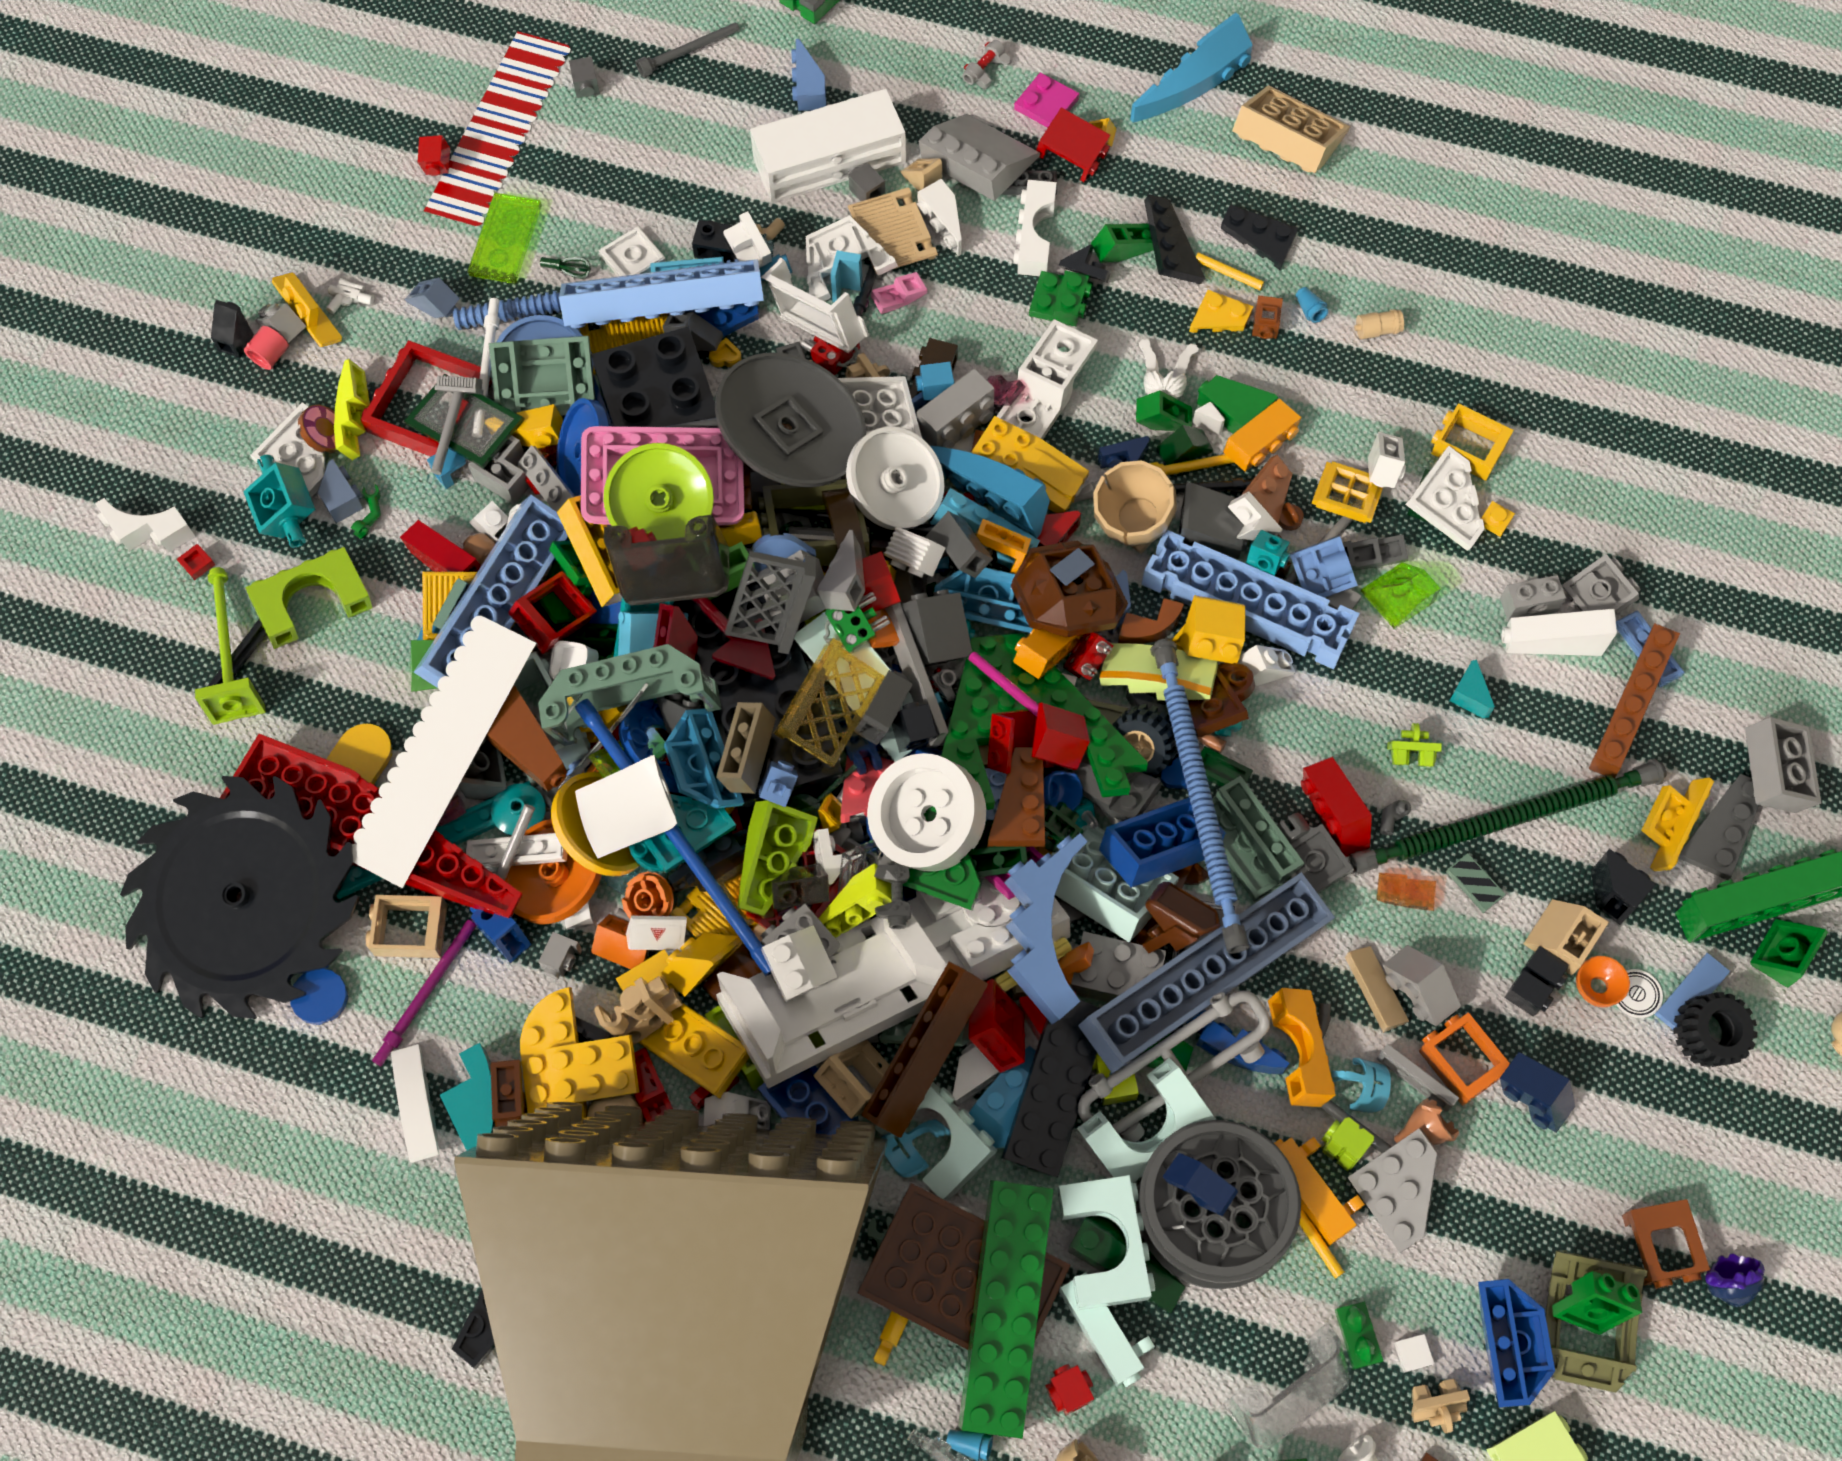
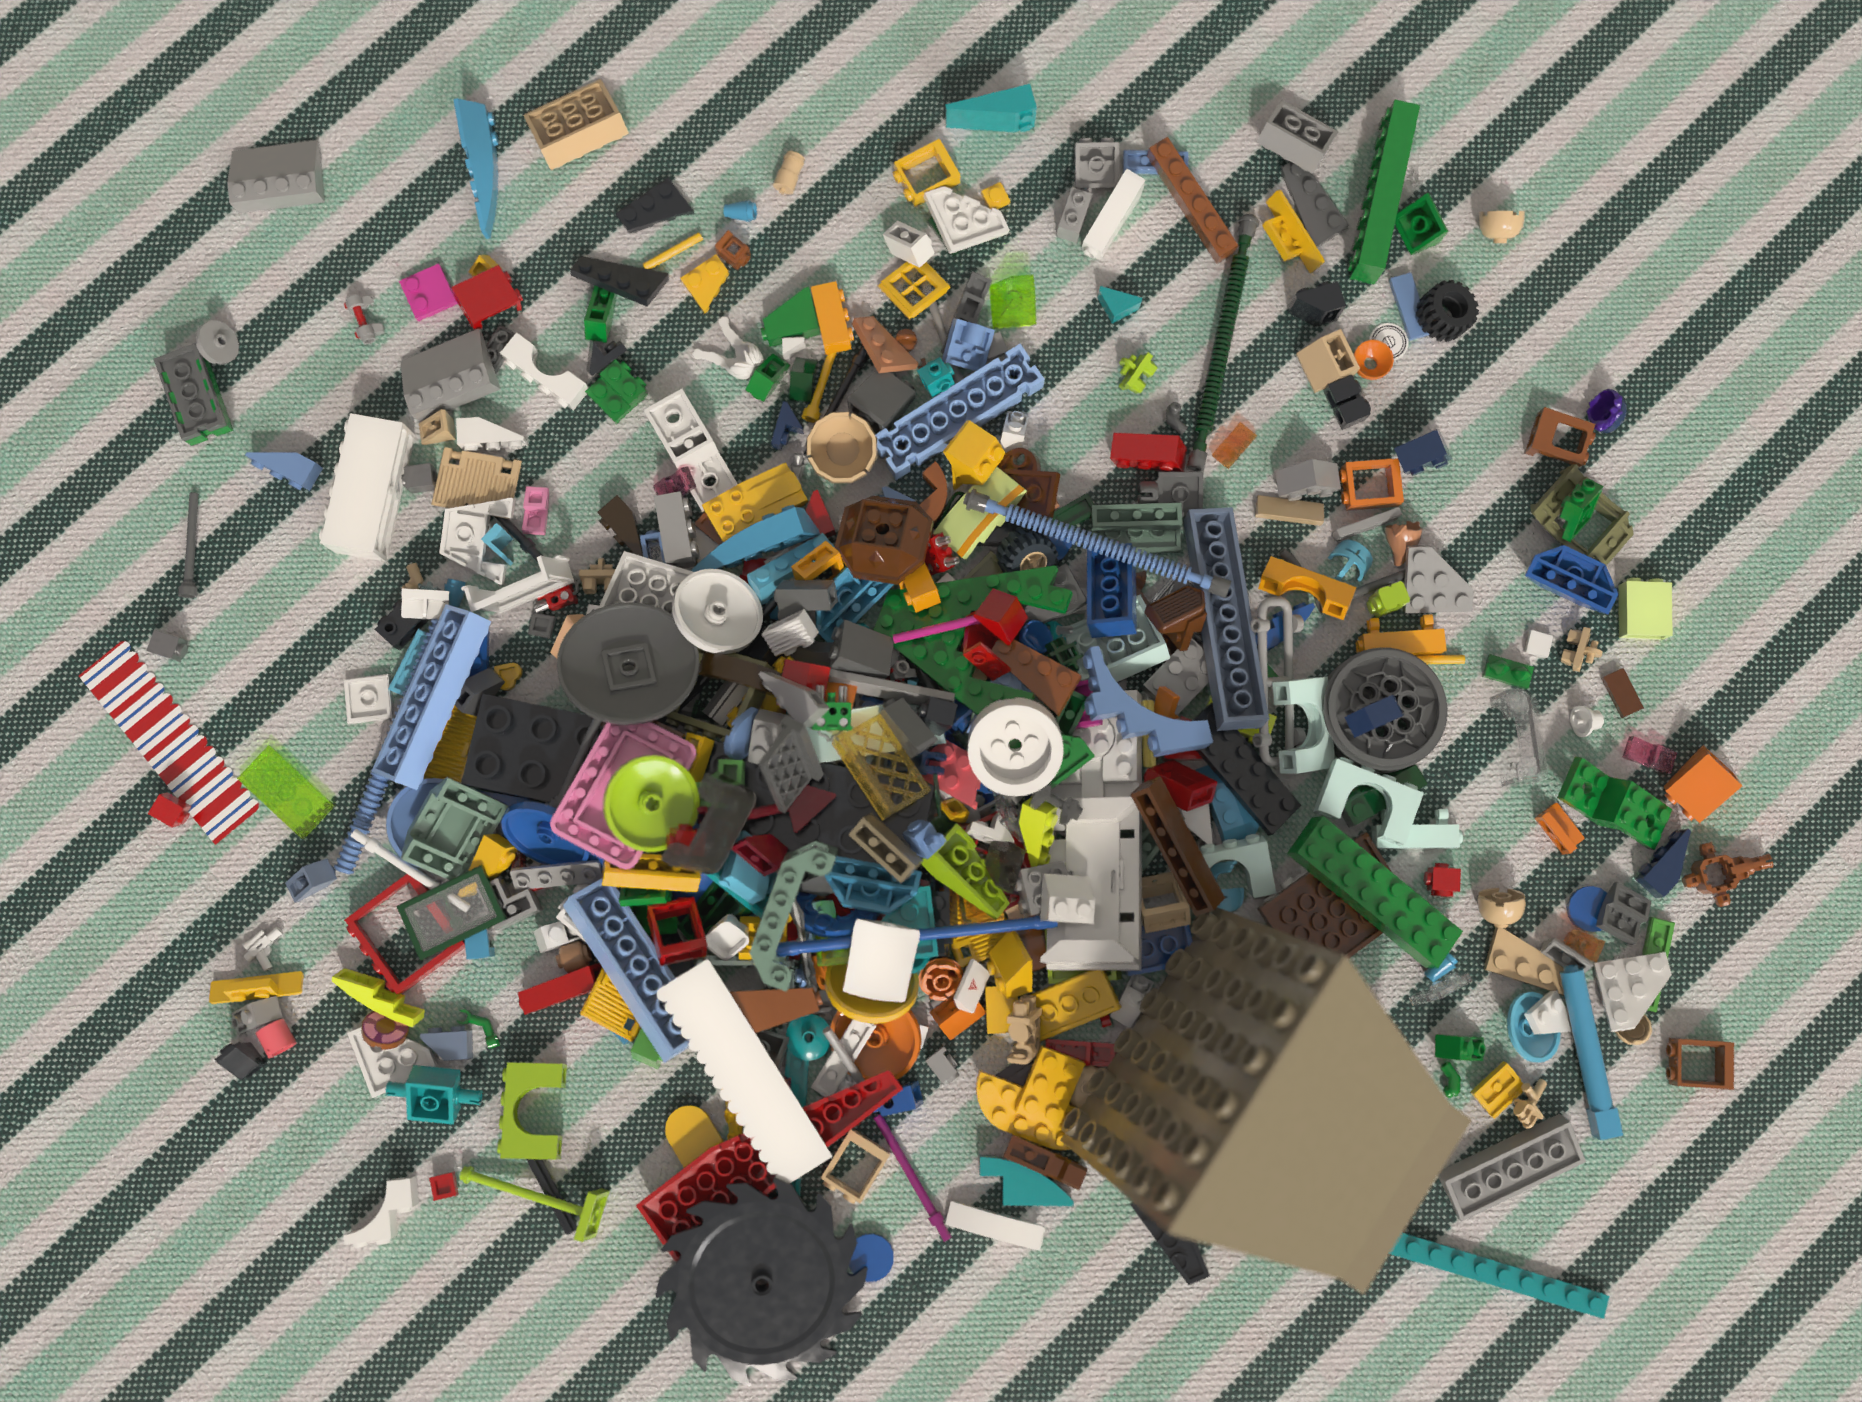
camera: 60 degrees left, 15 degrees up
light grey piece [431,375,484,475] -> none
sand green tile [433,578,470,629] -> none
dark green piece [540,256,591,279] -> none
dark azure brick [916,362,954,401] -> none
sand blue sticker [1050,548,1095,586] -> none
white slope [1228,492,1282,540] -> none
sand green tile [1446,853,1506,913] -> none
none -> teal slope [945,84,1037,132]

